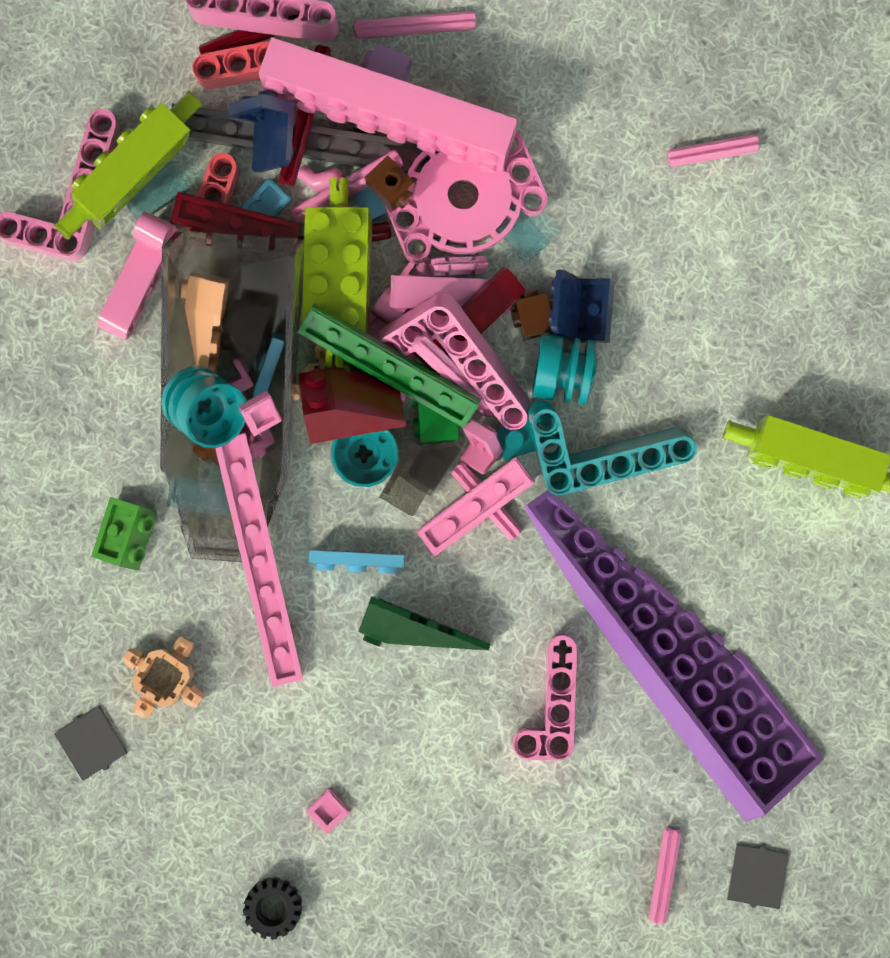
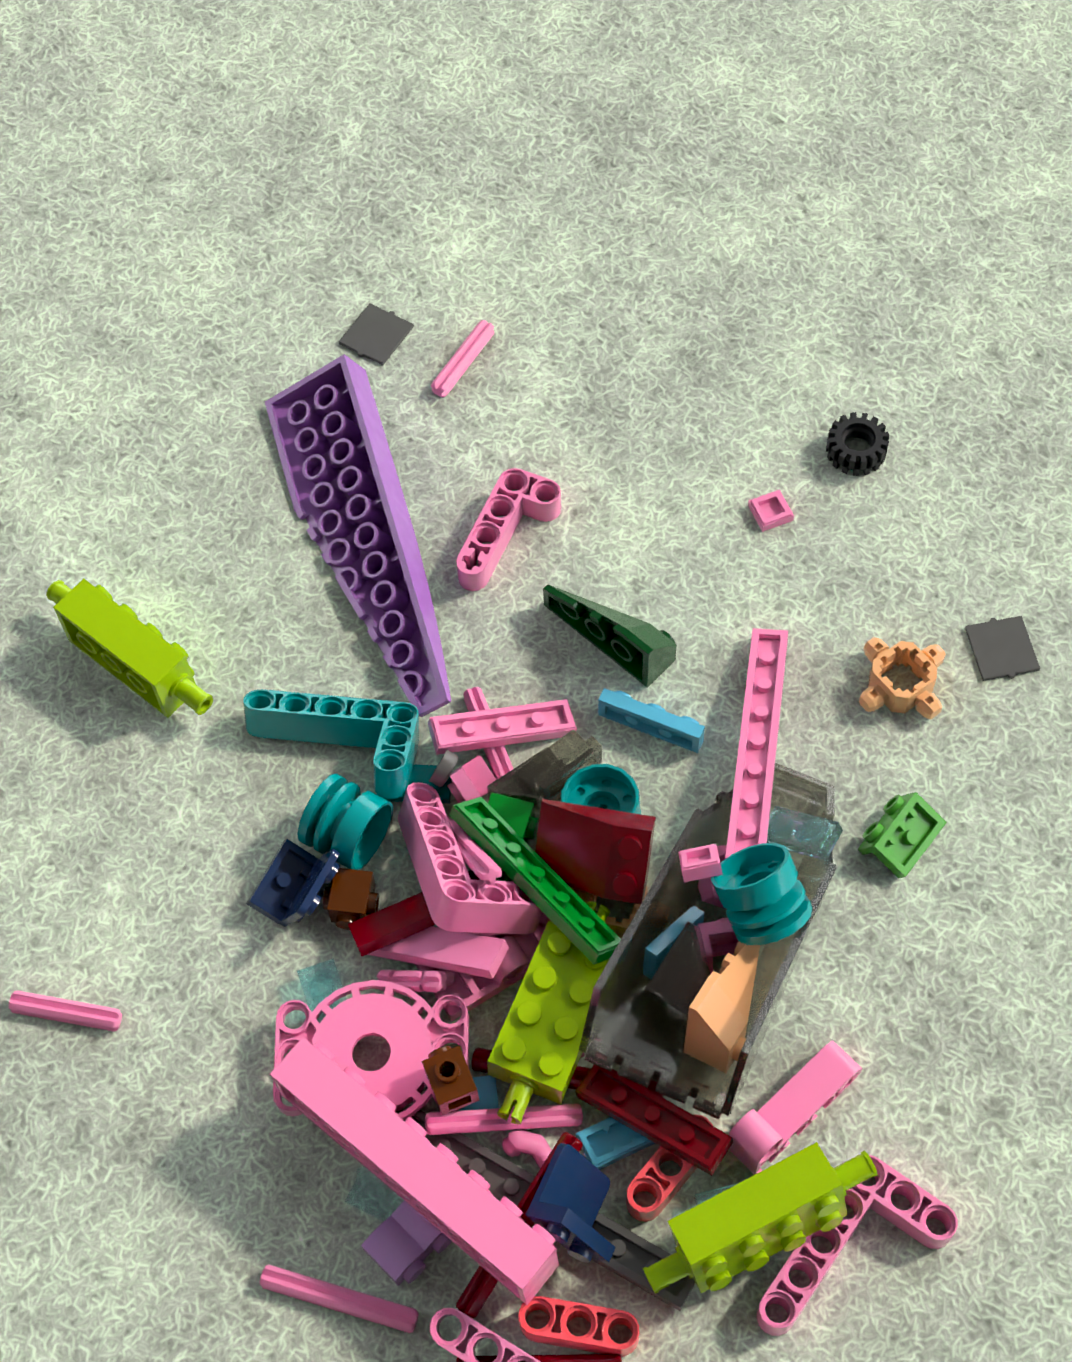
camera: 160 degrees left, 25 degrees down
none -> dark grey tile [429,749,459,787]

